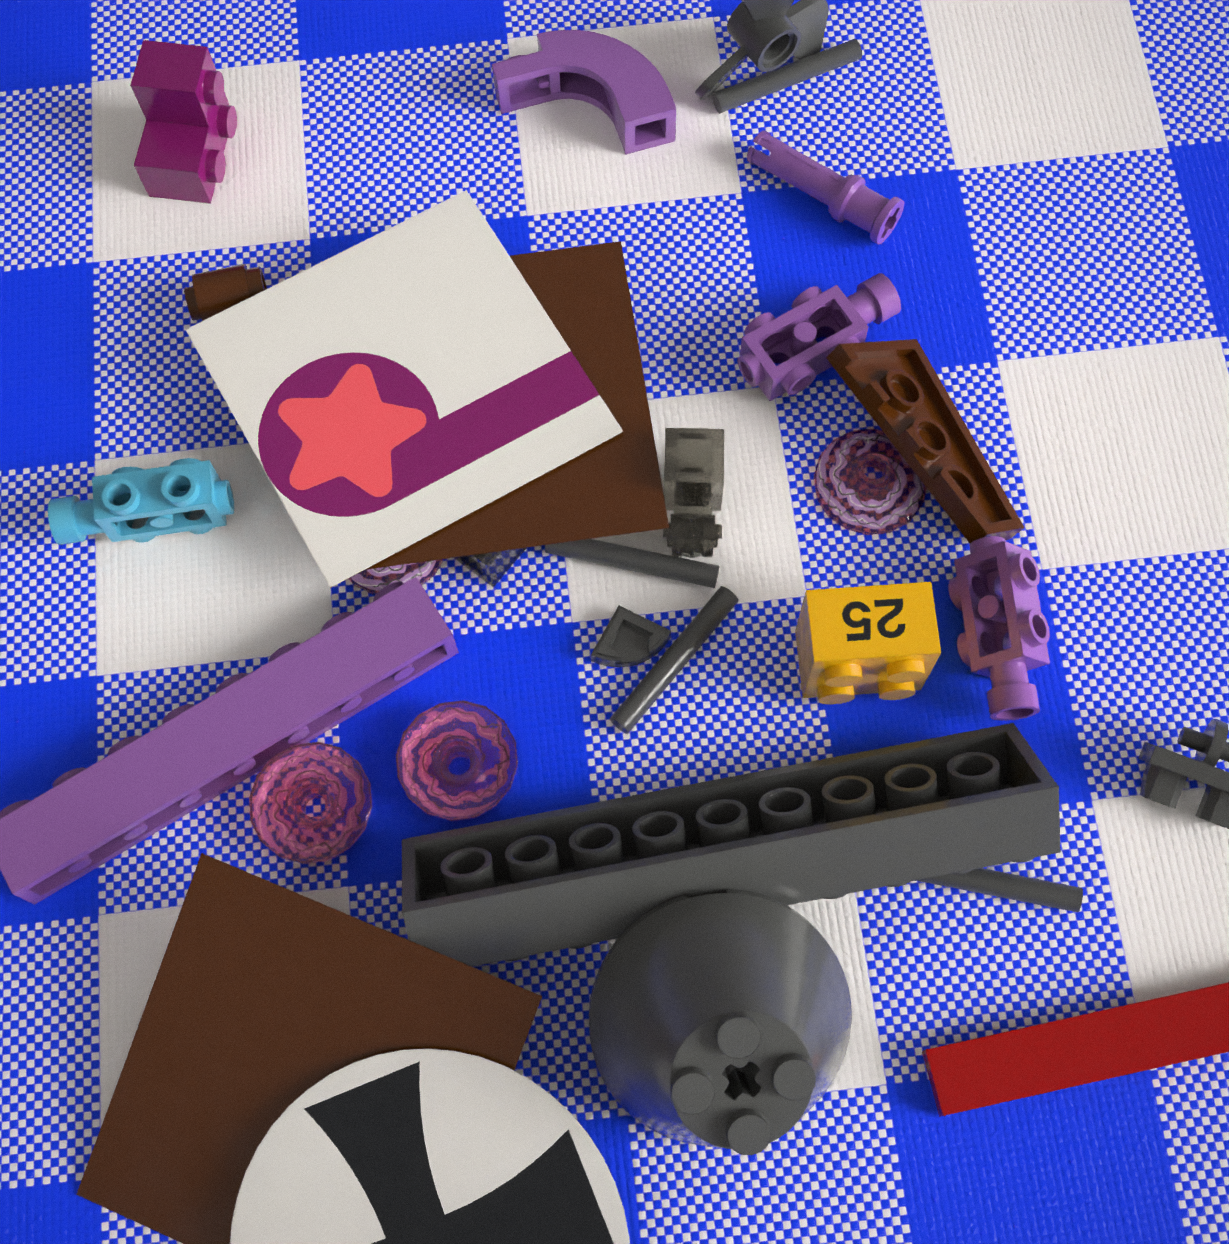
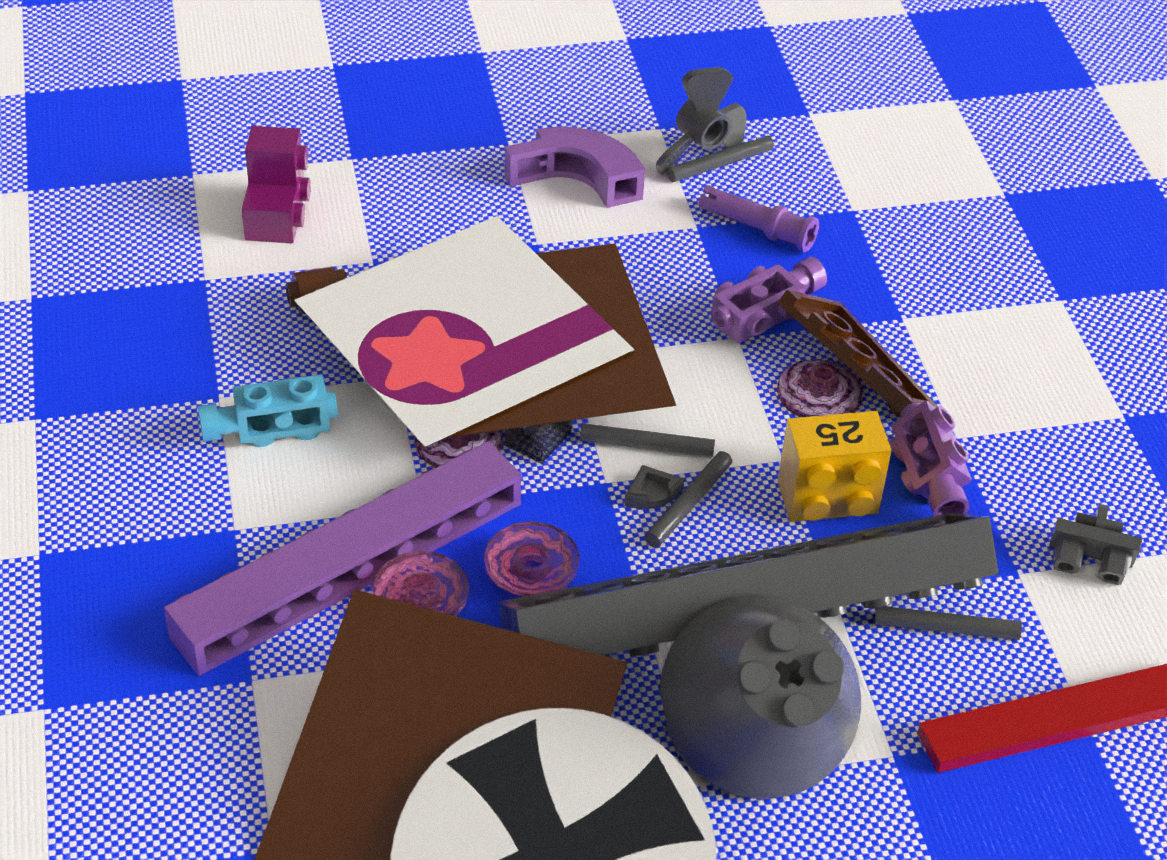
camera: 10 degrees left, 25 degrees down
clear smoke brick [663,428,724,558] -> none

